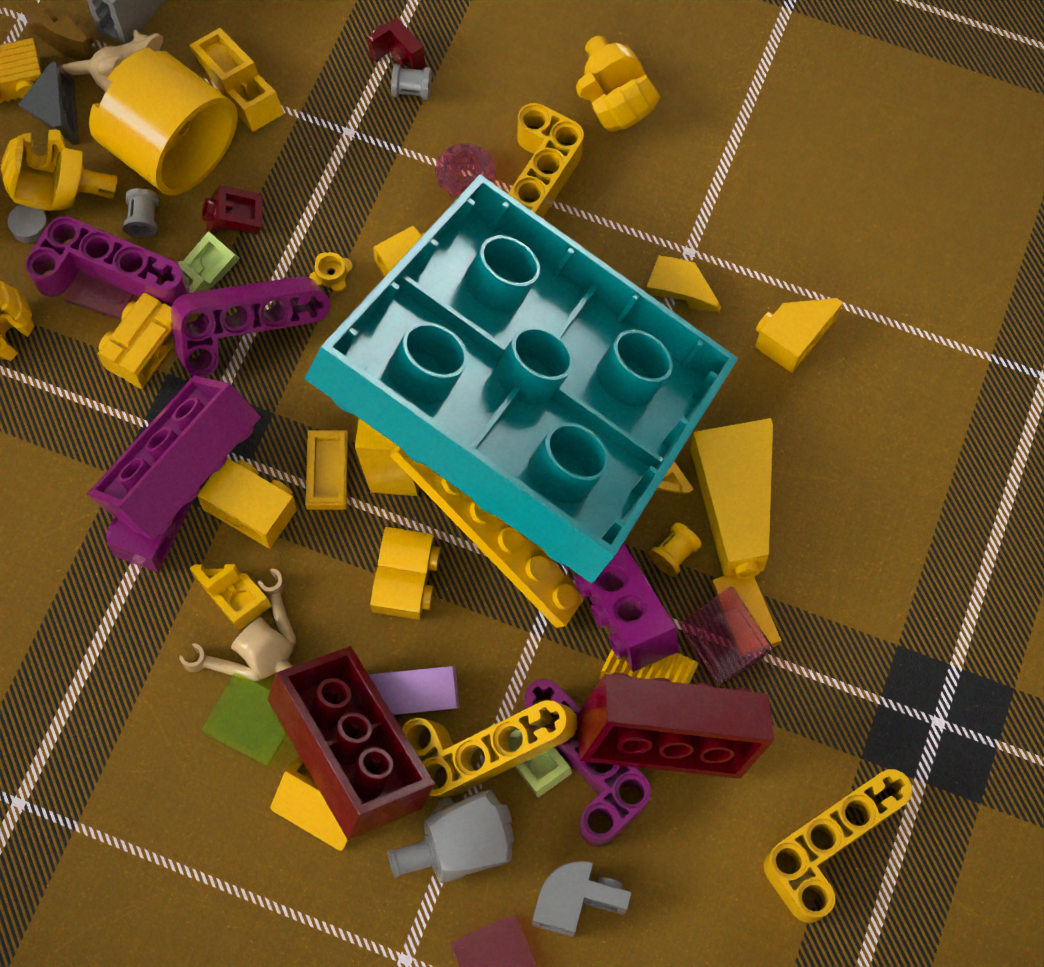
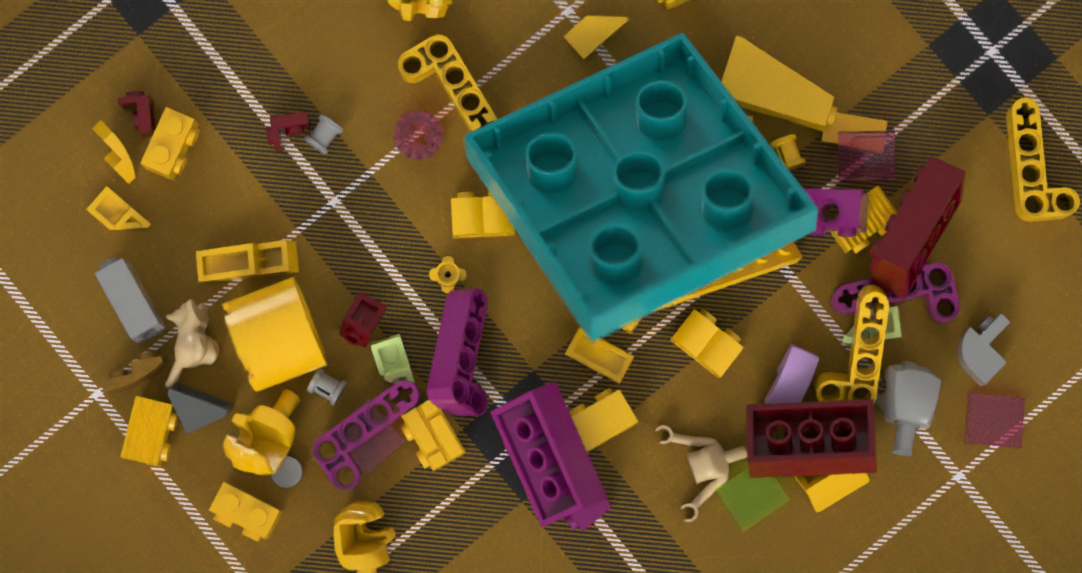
camera: 60 degrees left, 15 degrees up
yellow slope [190,564,272,631] -> none

